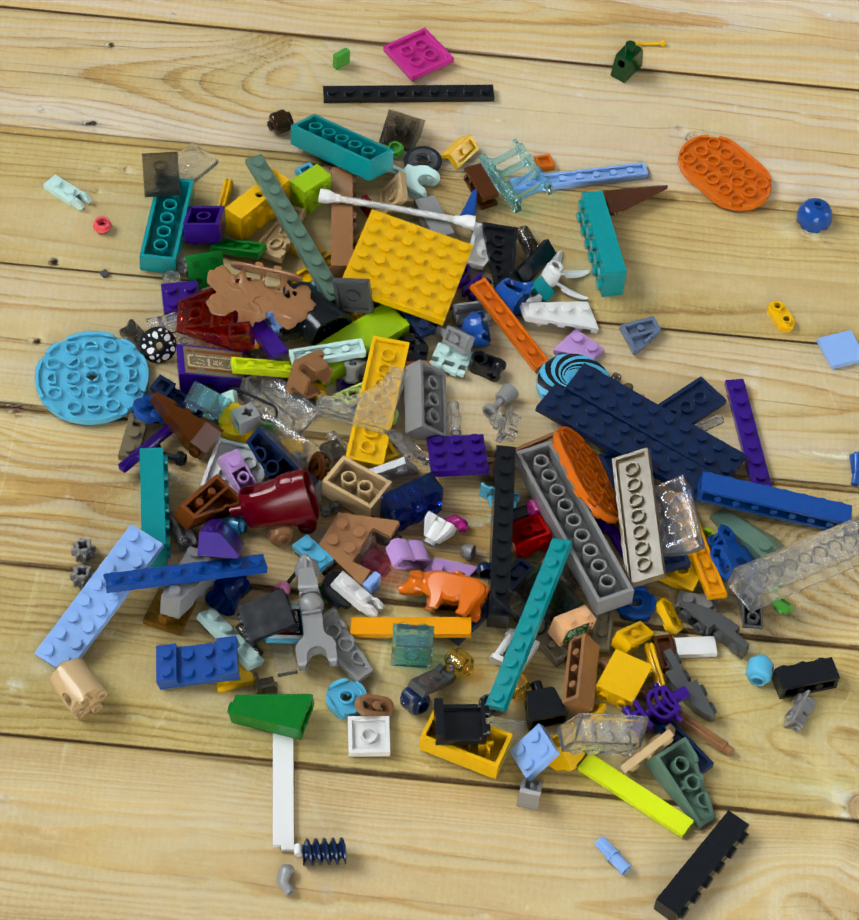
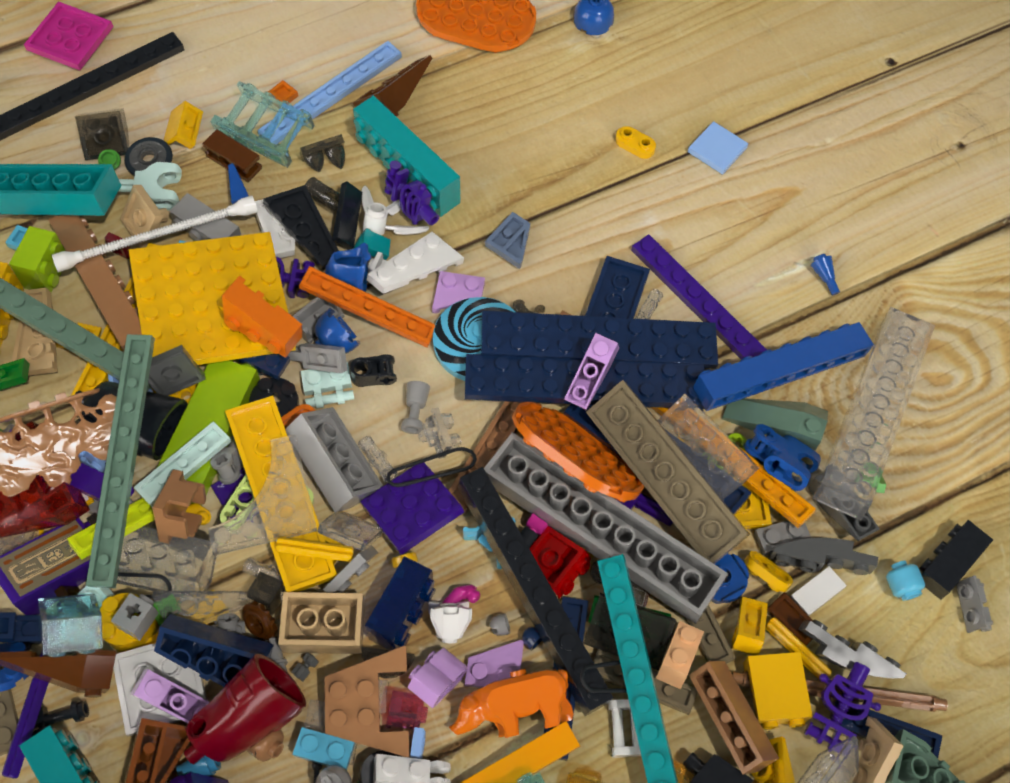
camera: 30 degrees left, 10 degrees up
none -> sand green plate [86,334,155,588]
none -> orange wedge [222,275,302,358]
none -> yellow axle [276,537,354,562]
none -> clear smoke tile [300,134,345,172]
none -> dark purple torso [384,161,439,226]
none -> black piece [386,447,477,487]
none -> lavender slope [564,333,619,410]

